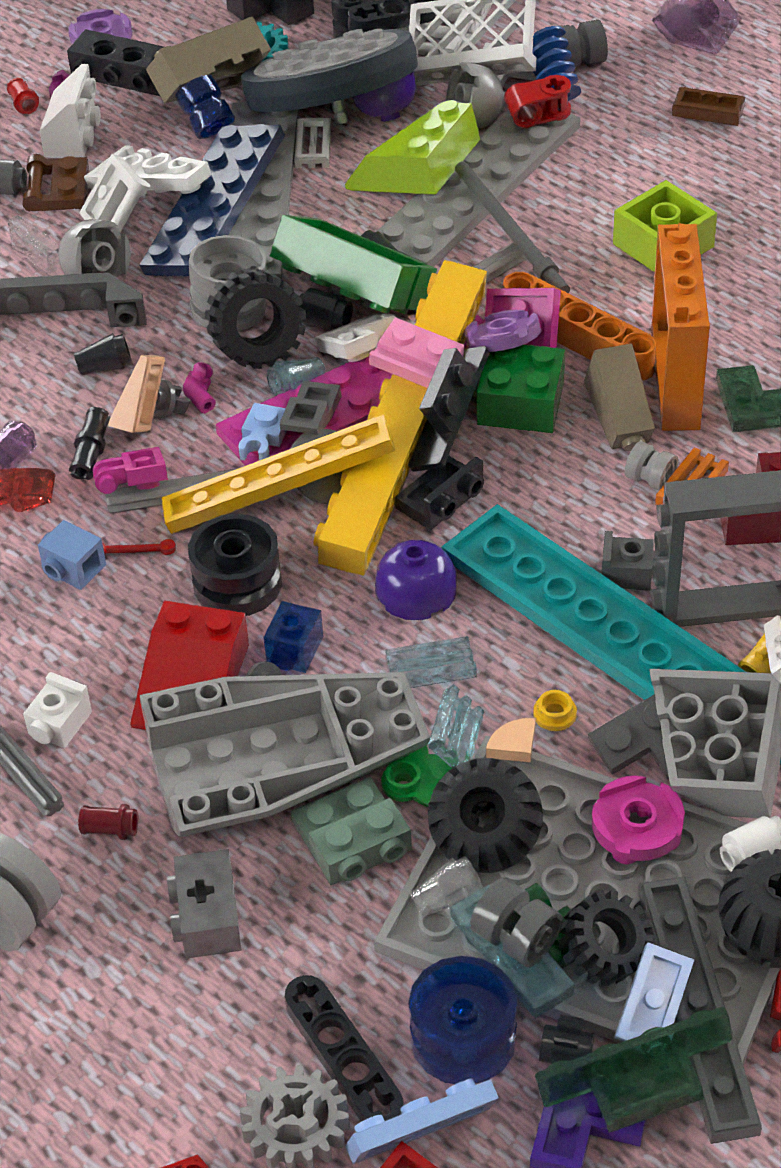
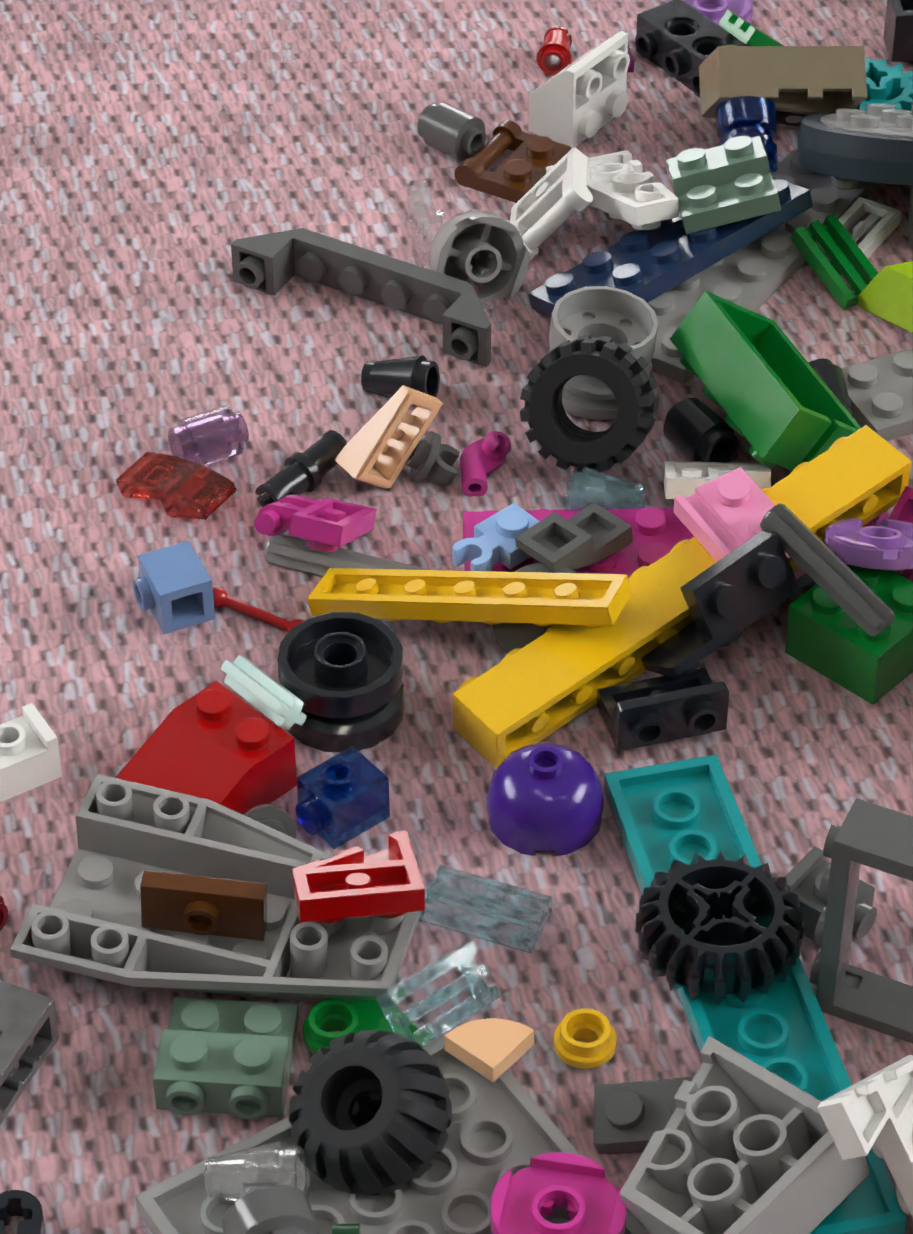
camera: 30 degrees right, 5 degrees down
none -> reddish brown plate [140,870,267,941]
none -> light aqua axle [221,655,307,731]
none -> red wing [292,830,425,924]
none -> black gear [635,851,805,1005]
none -> sand green plate [666,136,781,234]
none -> tile [719,9,784,46]
none -> dark grey axle [760,503,895,637]
none -> green tile [791,214,878,310]

